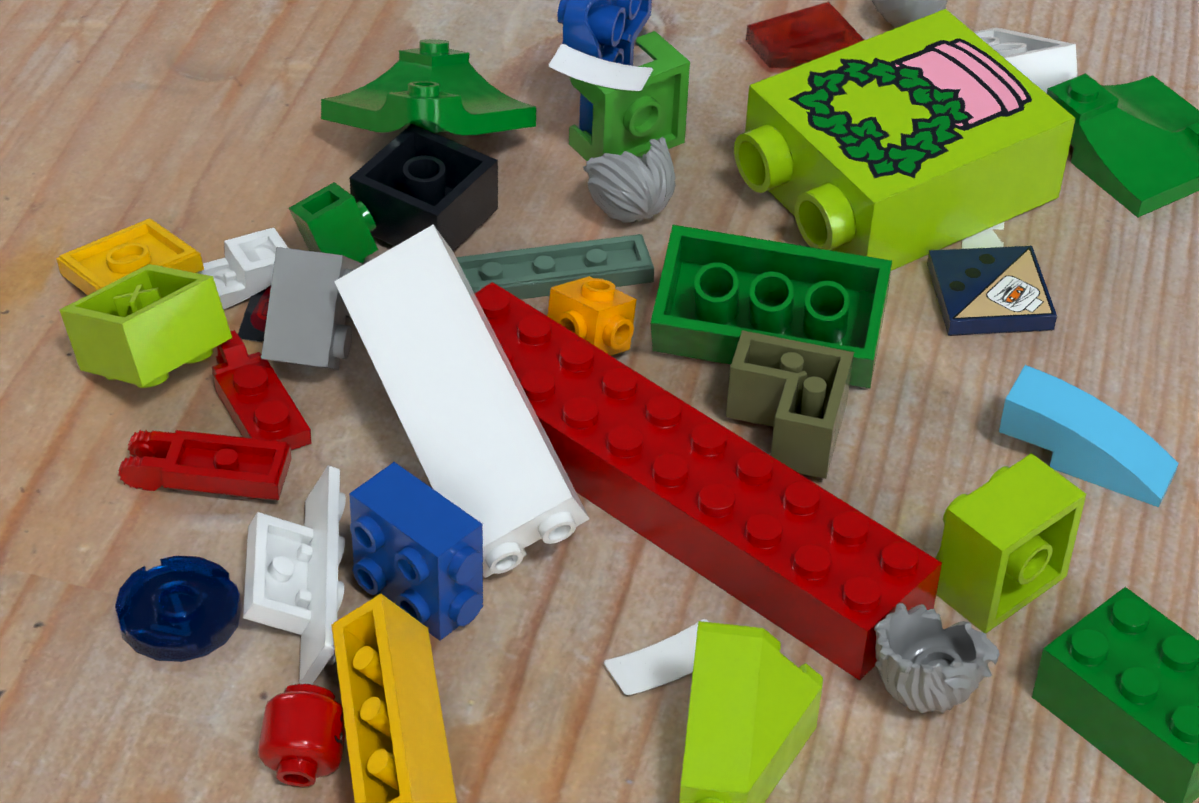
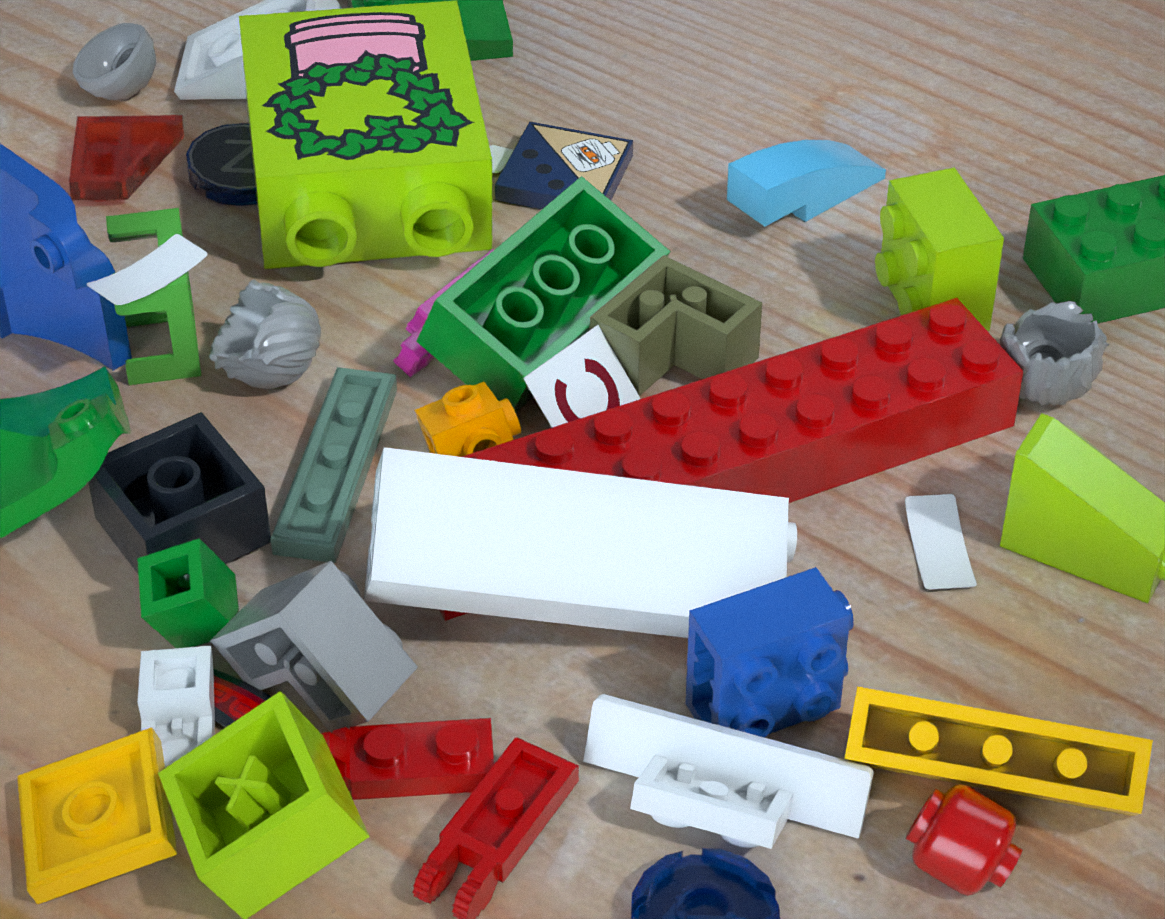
camera: 65 degrees left, 0 degrees up
none -> white sticker [523,325,641,427]

